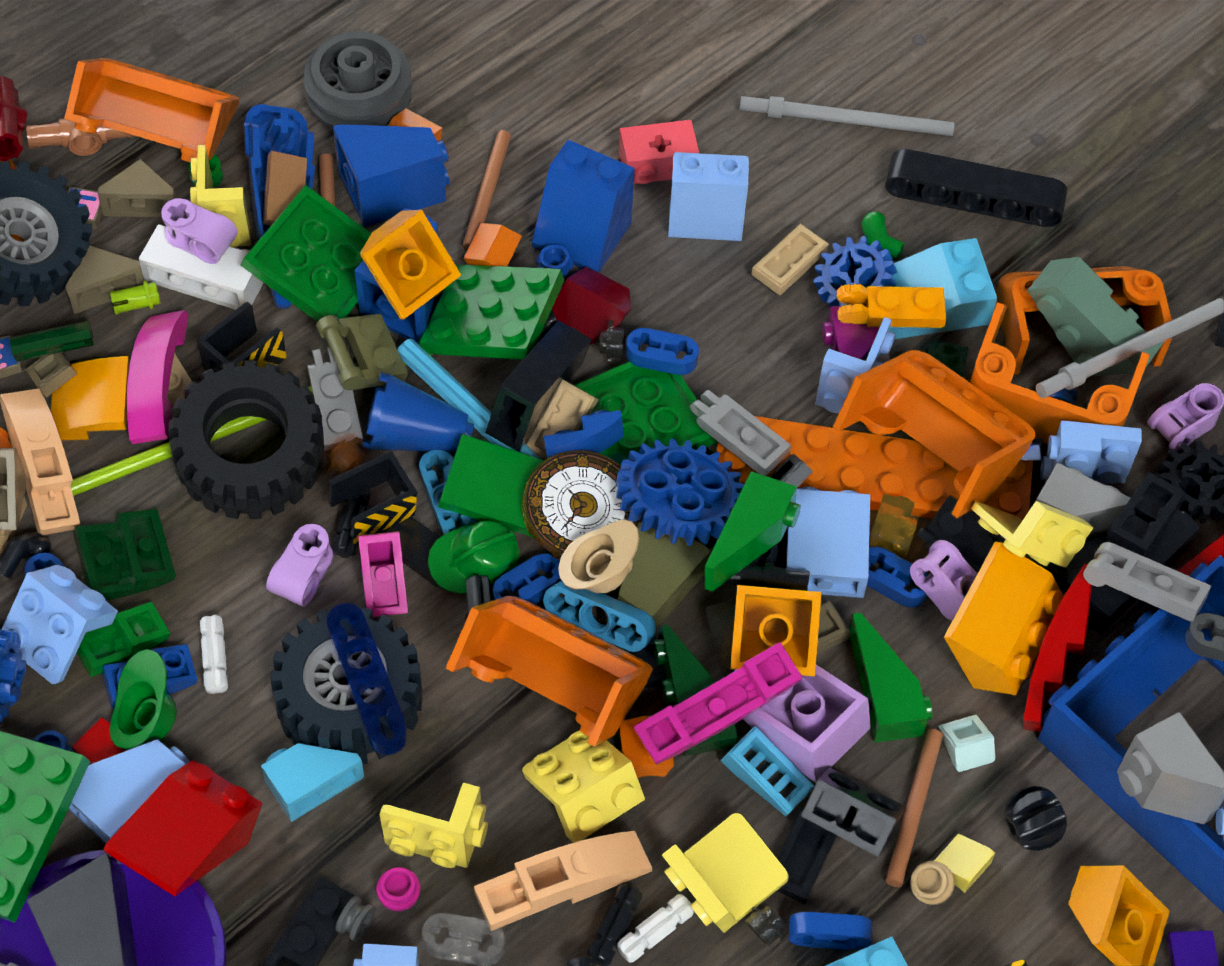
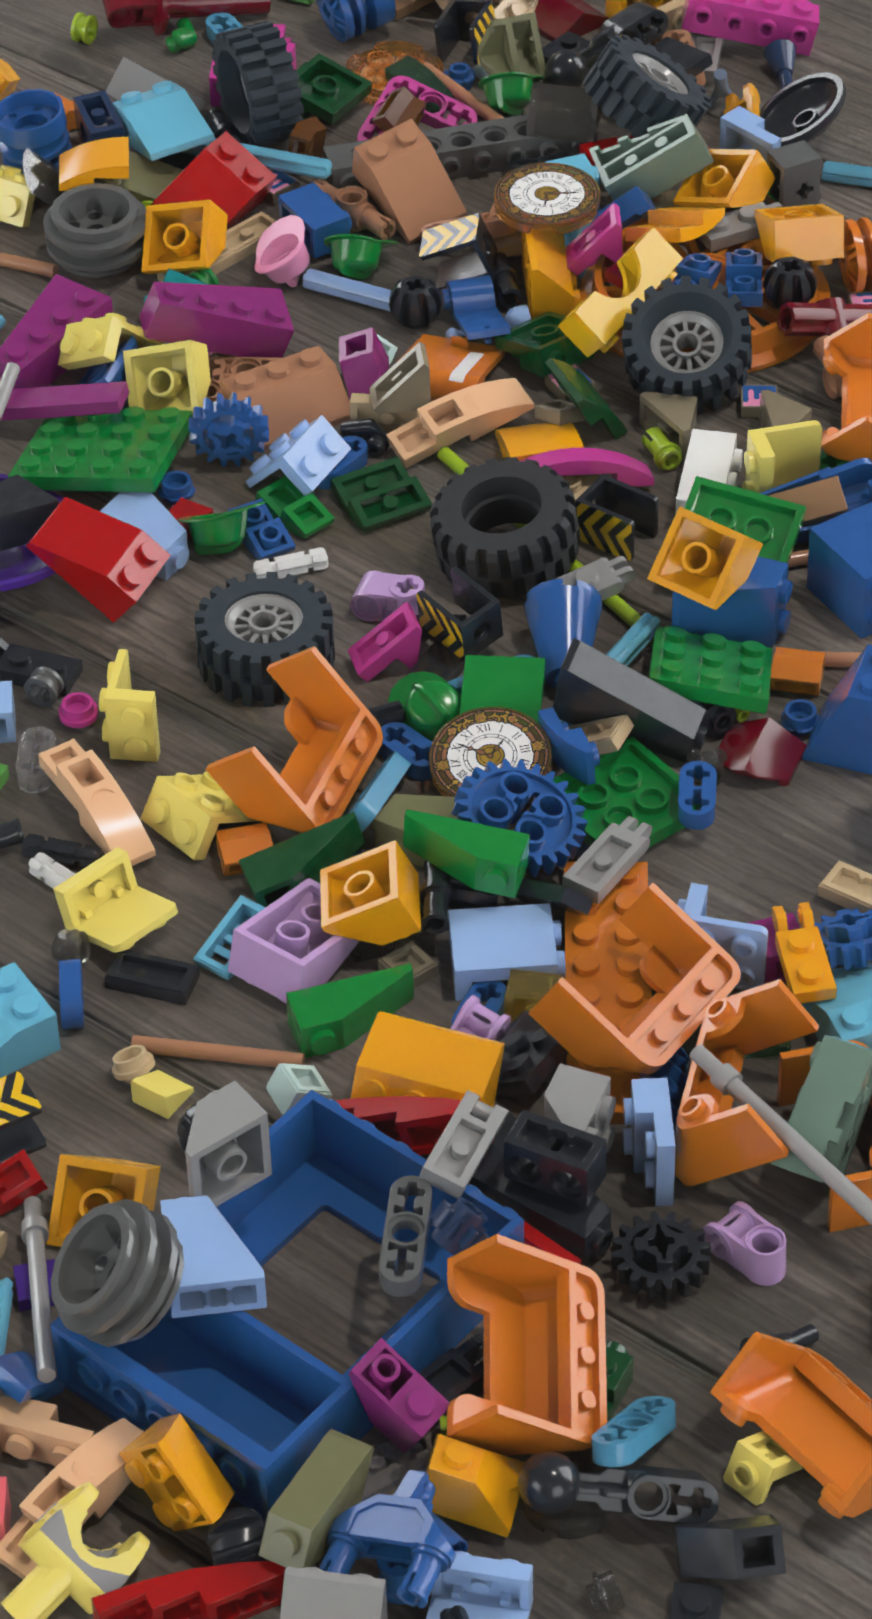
camera: 85 degrees right, 15 degrees down
lavender piece [161,198,238,264] -> none
medium azure slope [261,743,364,822] -> none
olive plate [316,314,408,390] -> none
clear blue beam [327,603,408,755] -> none
clear orange plate [328,437,365,474] -> none
tan piece [558,519,639,593] -> none
dark pink slope [634,642,803,765] -> none
black brick [801,767,906,857] -> none
light yellow bracket [971,501,1093,568] -> none

